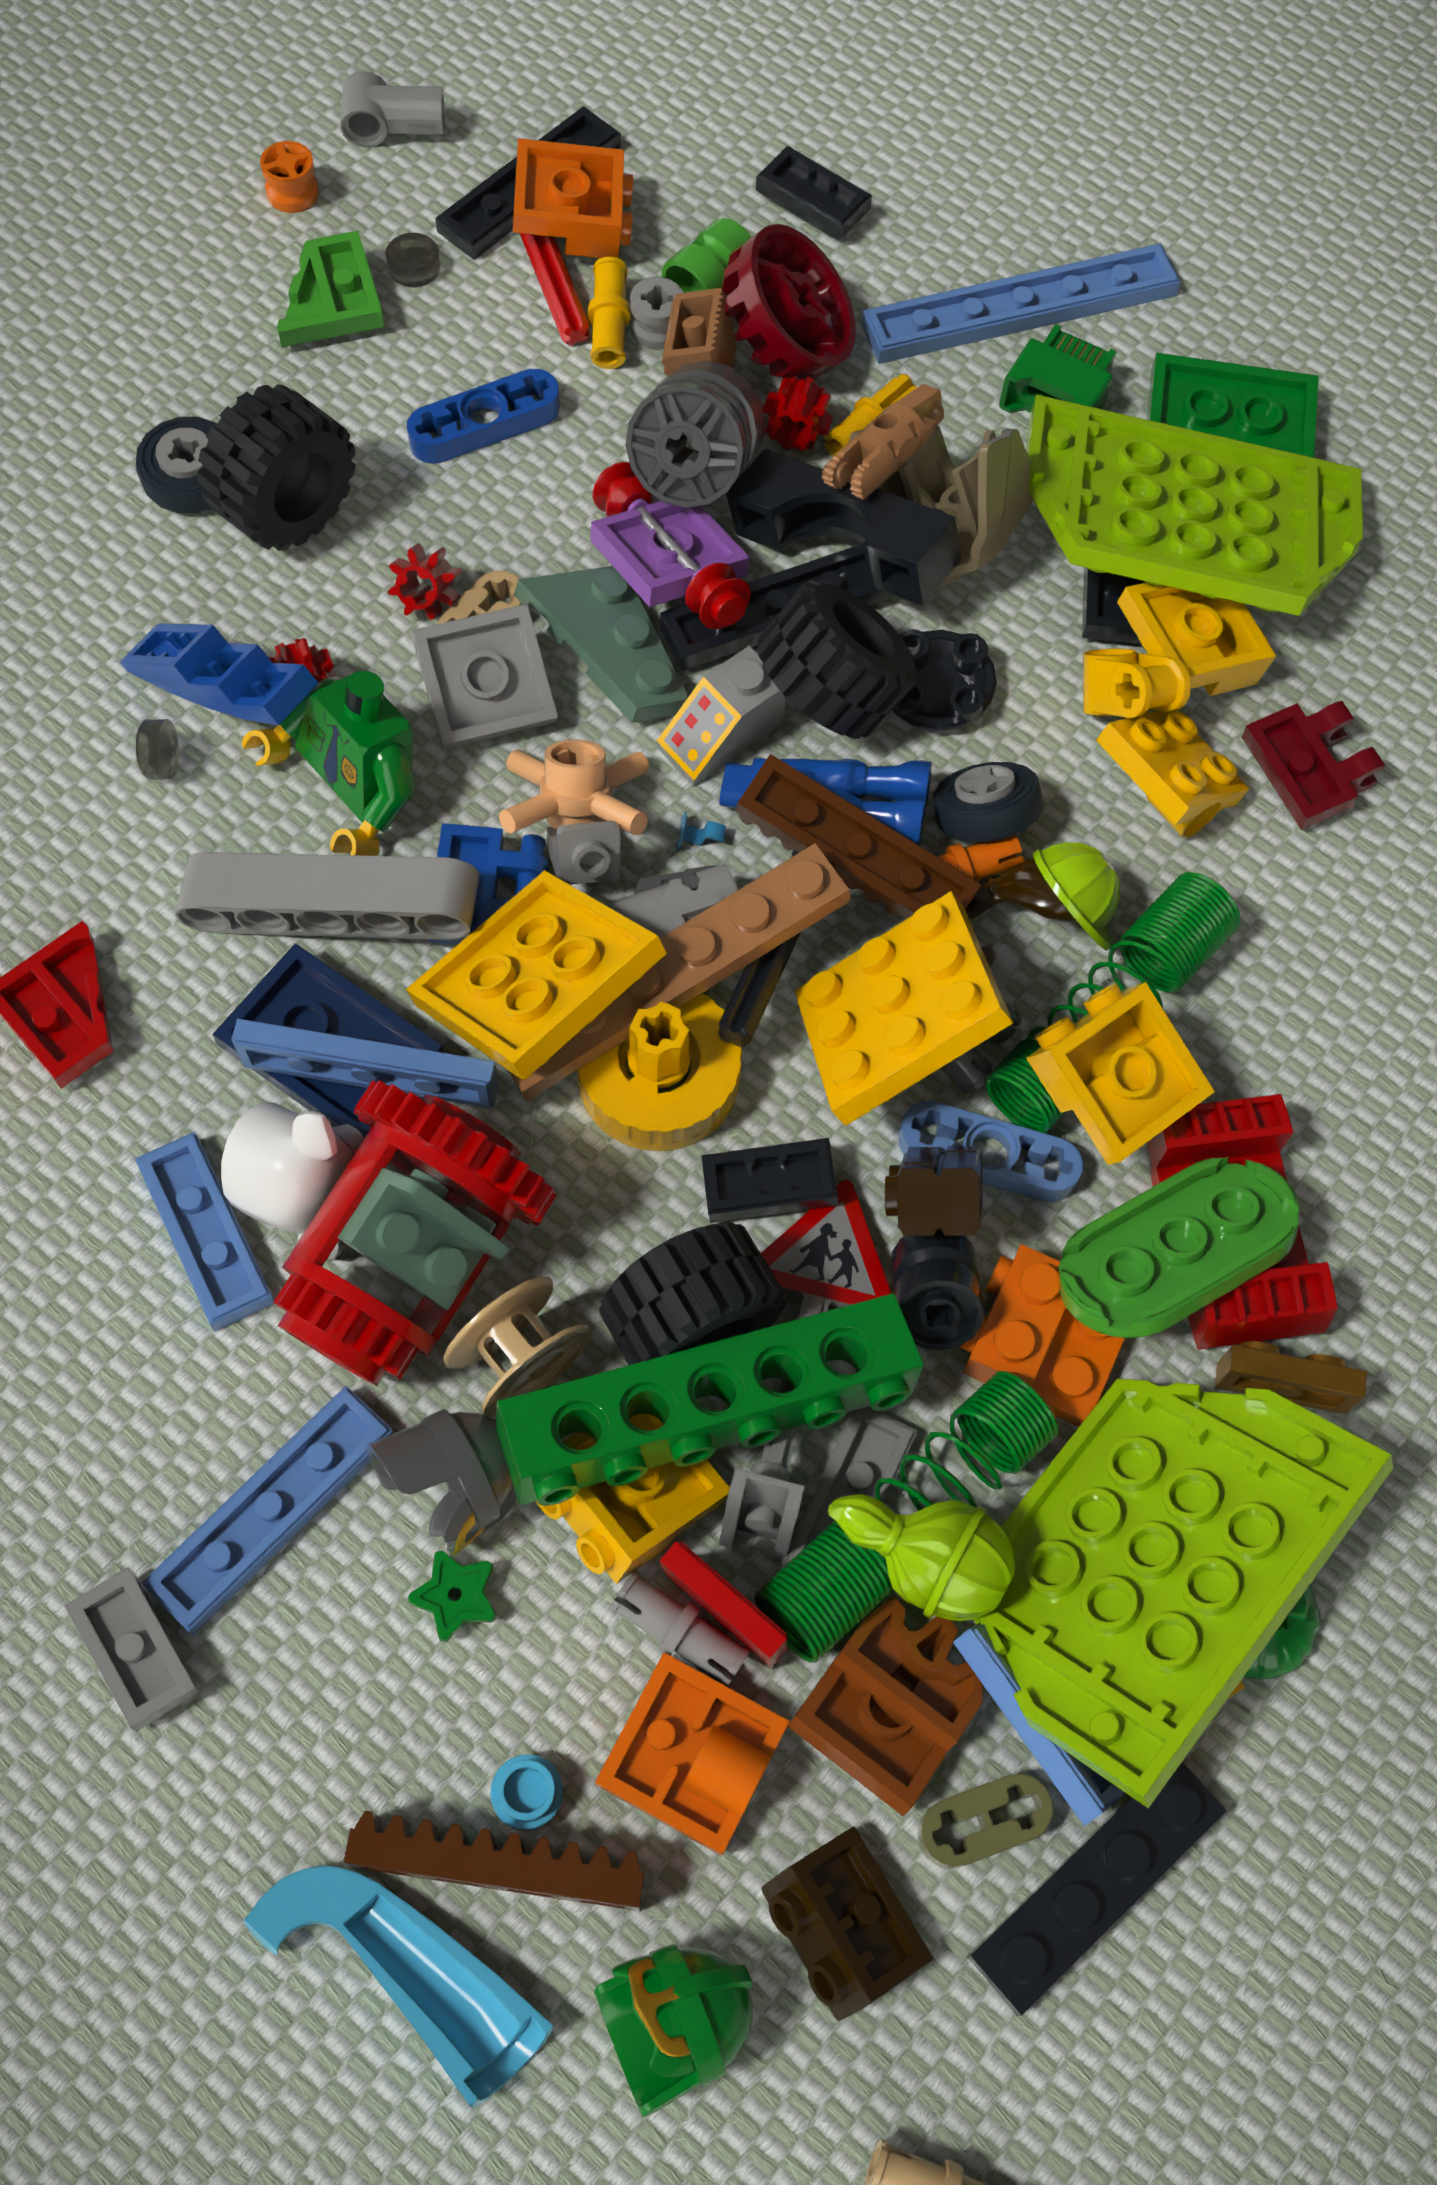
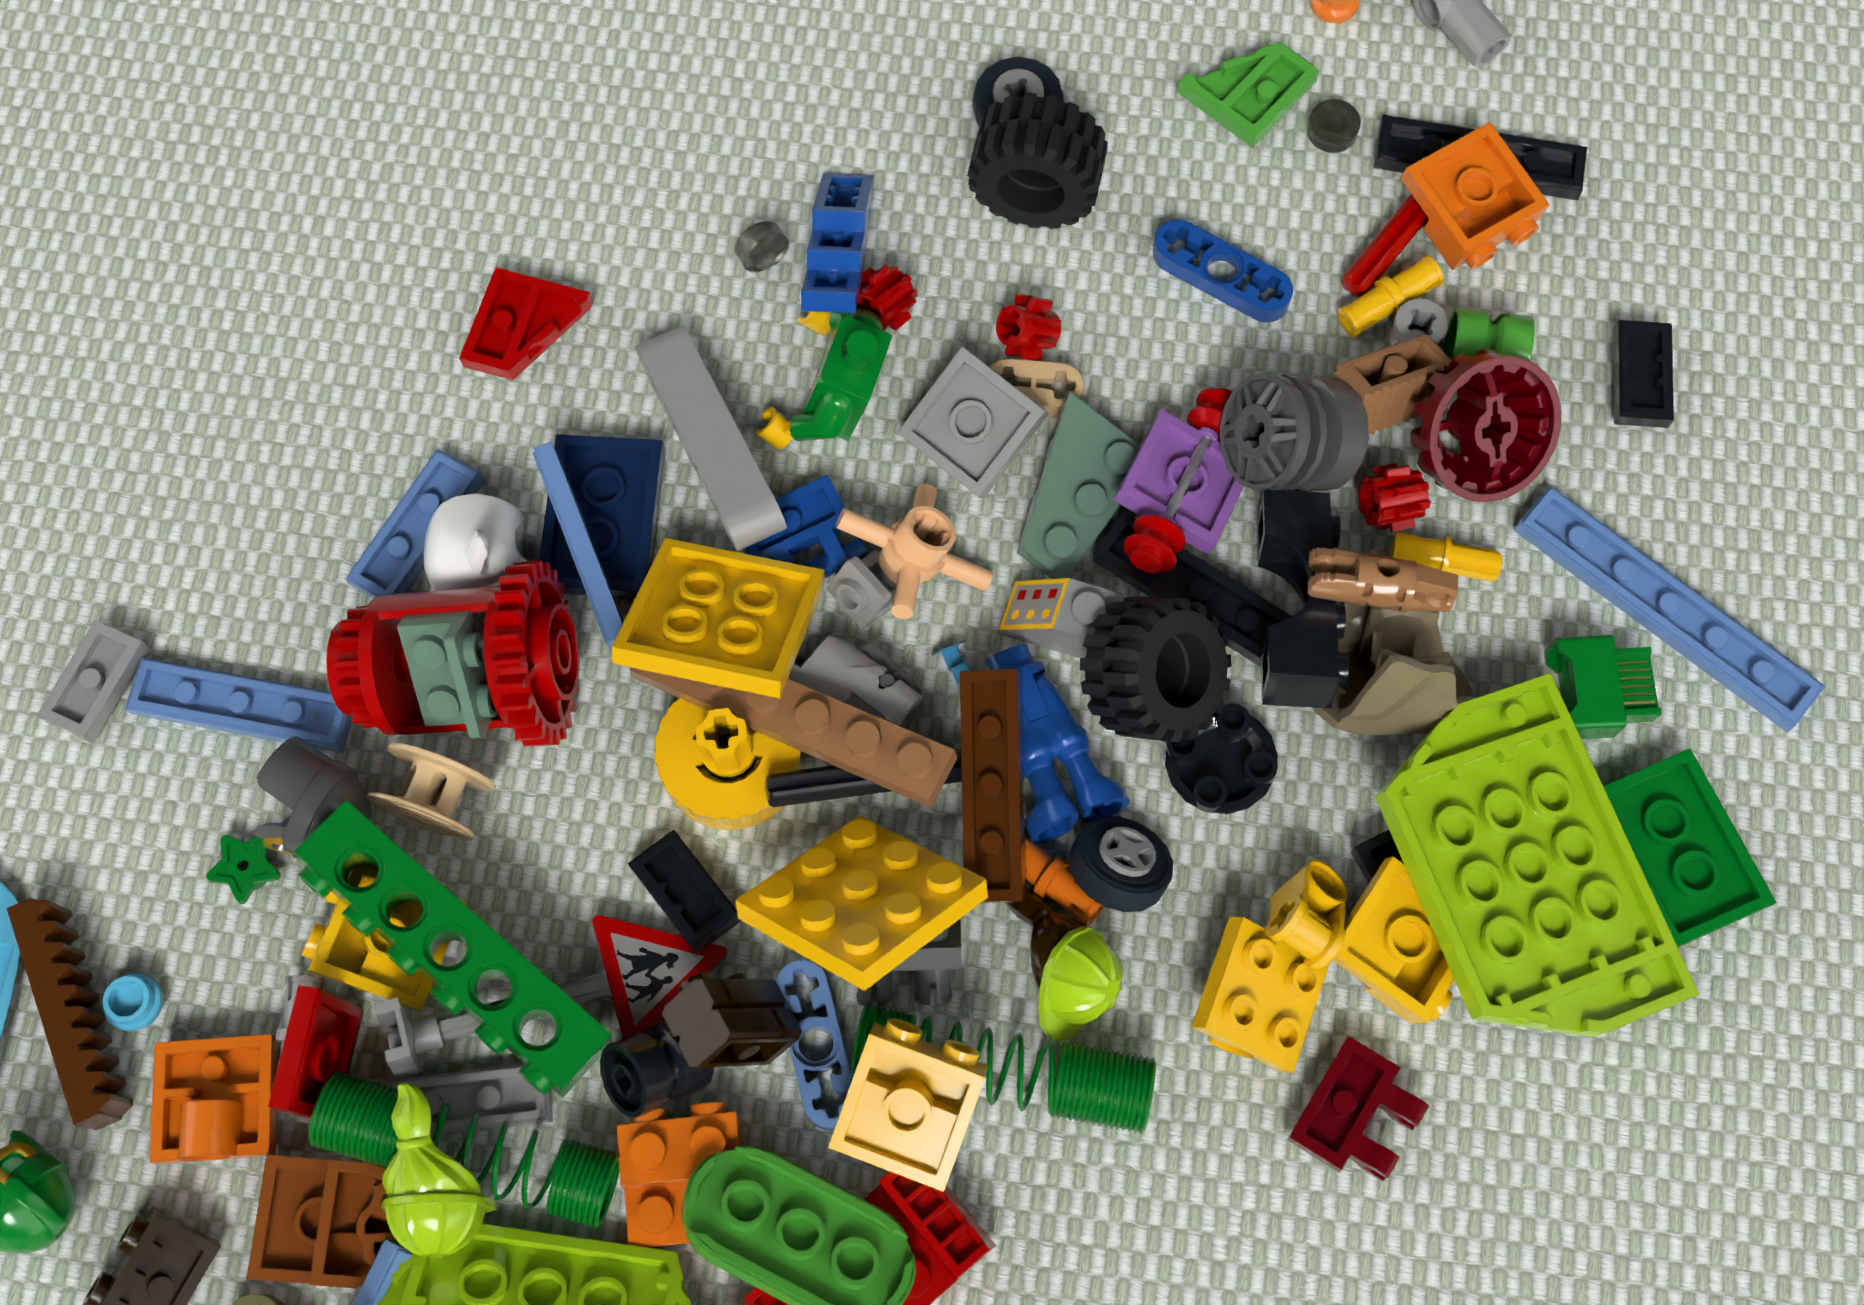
camera: 65 degrees right, 5 degrees up
black tyre [599,1222,787,1365] -> none

